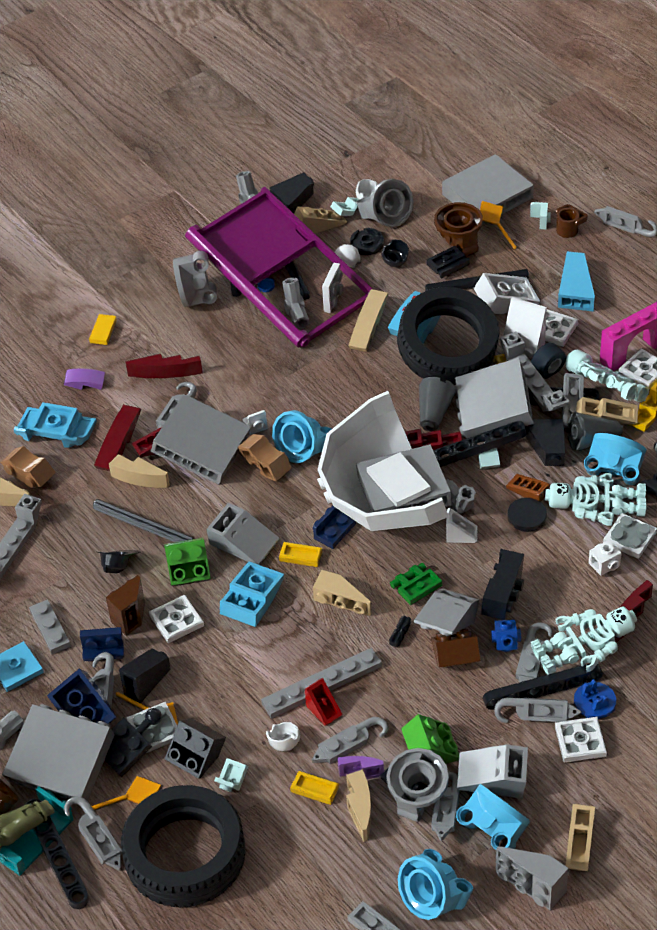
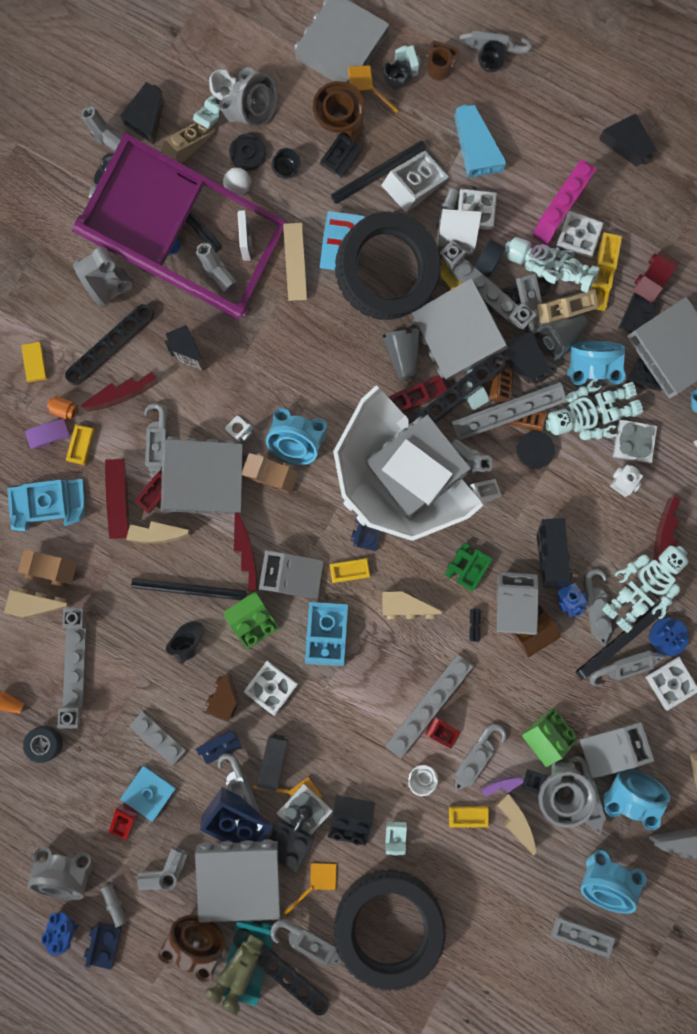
camera: 30 degrees left, 35 degrees up
none -> orange brick [47,396,78,420]
none -> black beam [65,304,154,385]
none -> yellow tile [66,424,95,466]
none -> black slope [165,325,206,371]
none -> dark red slope [234,513,257,591]
none -> black hair [383,60,412,88]
none -> light grey plate [452,383,567,440]
none -> black hair [478,40,506,73]
none -> dark orange slope [488,363,514,404]

